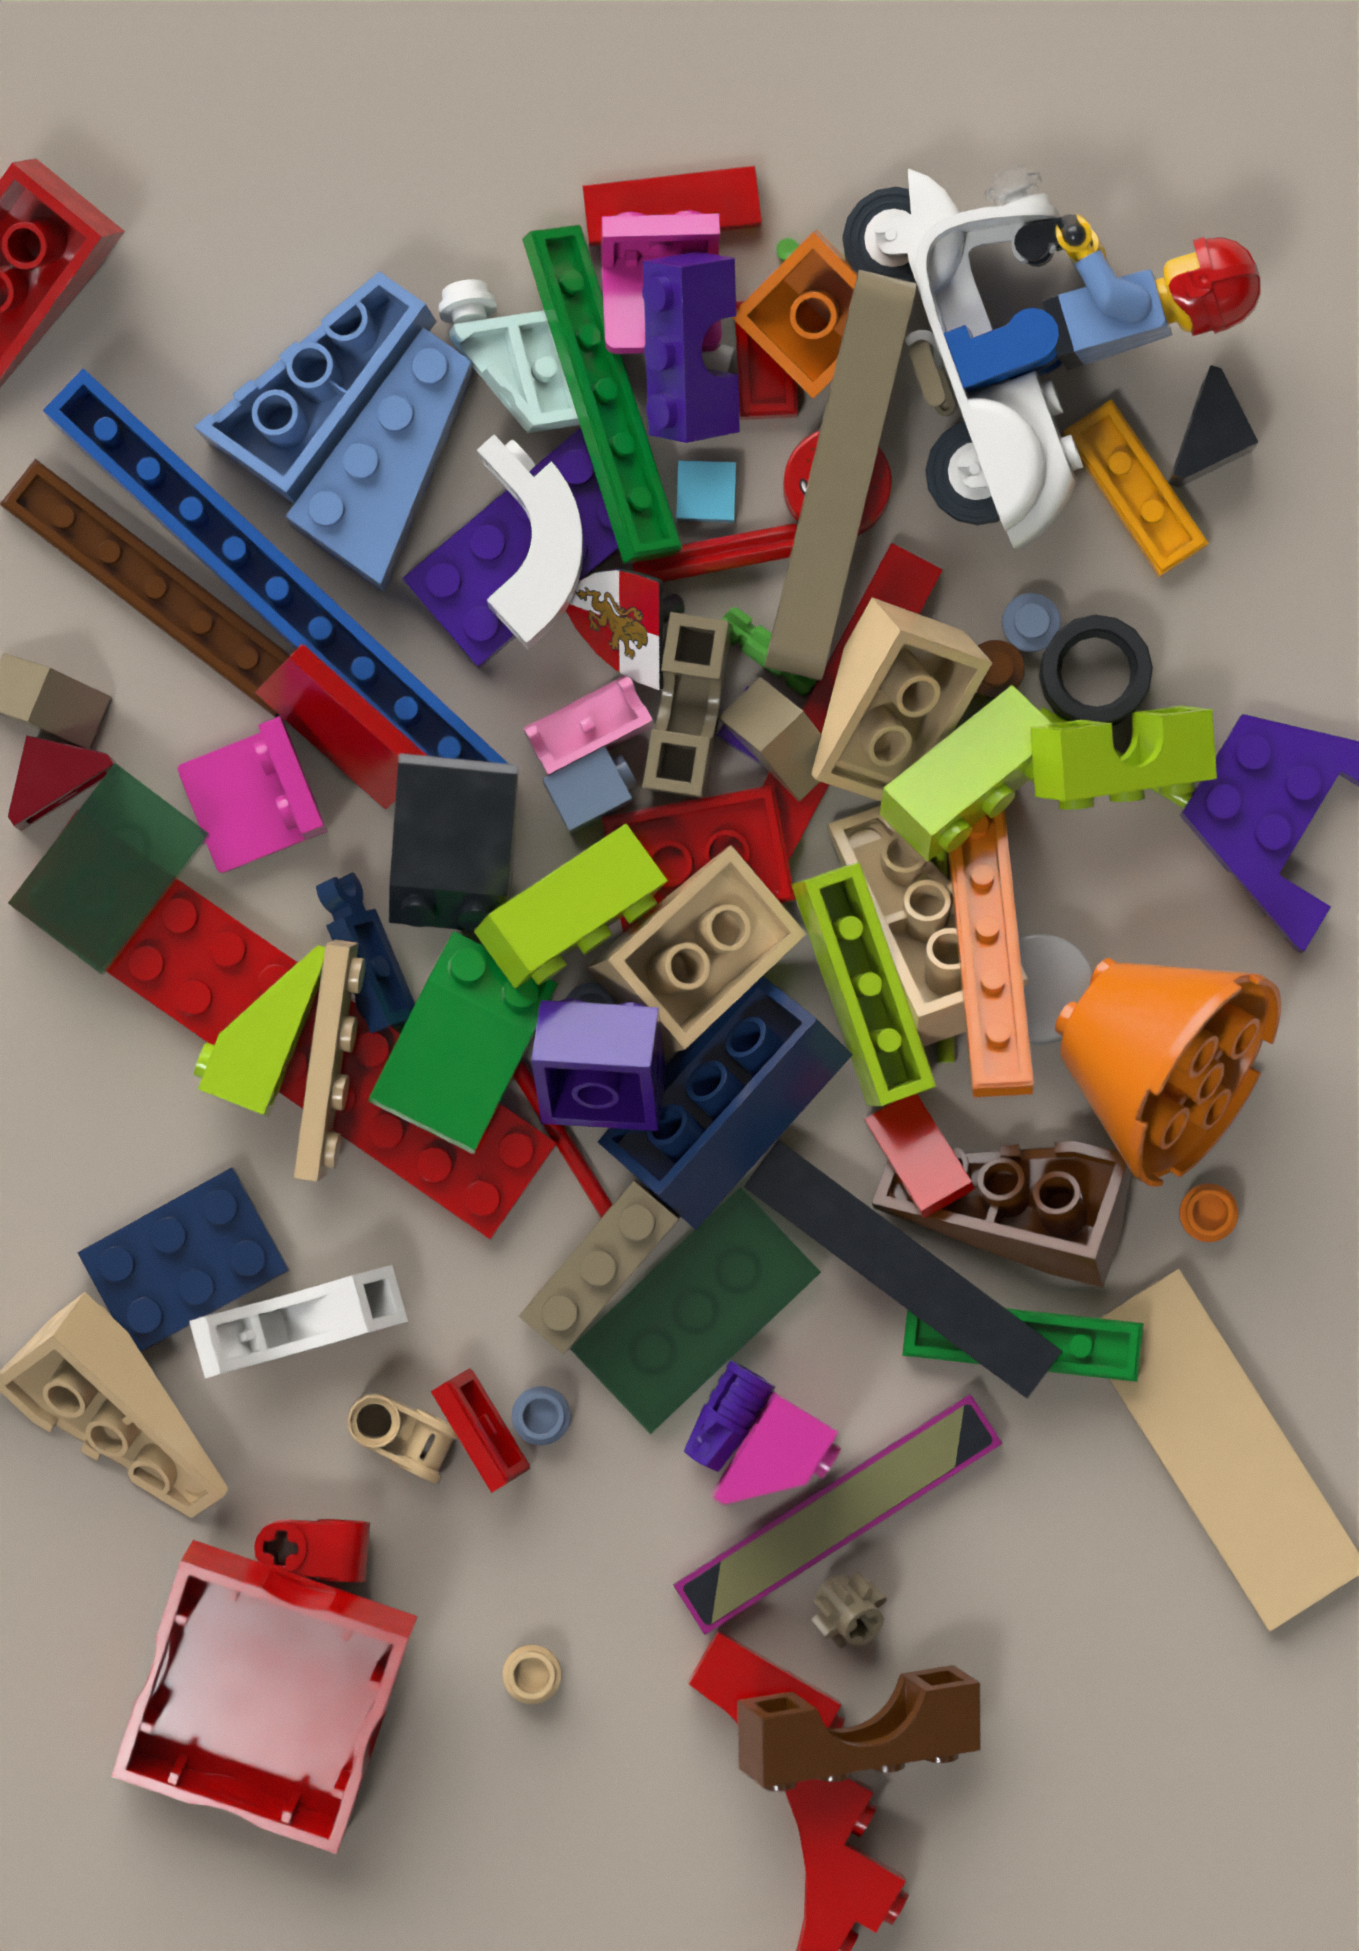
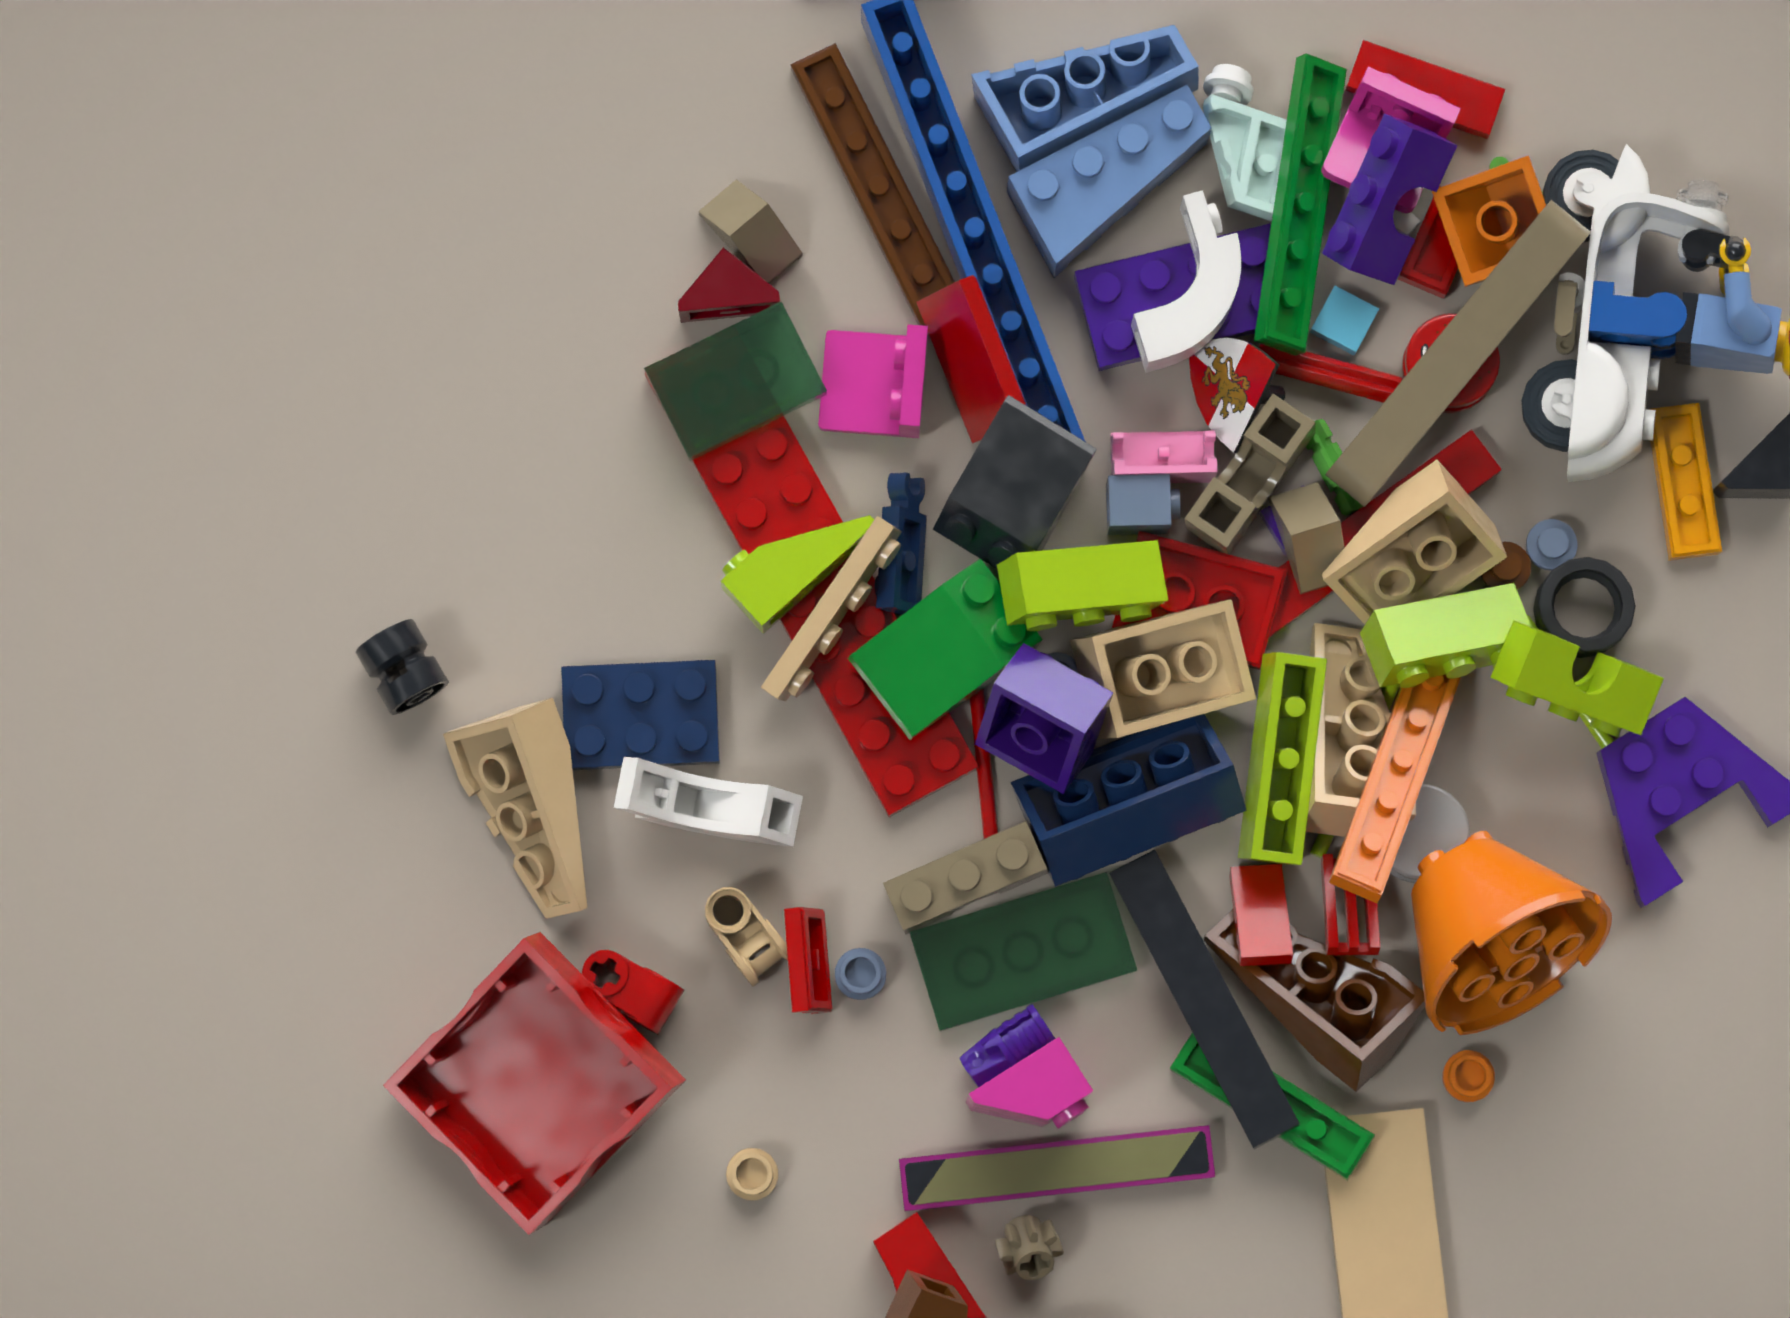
camera: 25 degrees right, 5 degrees down
none -> red tile [1321,854,1381,955]

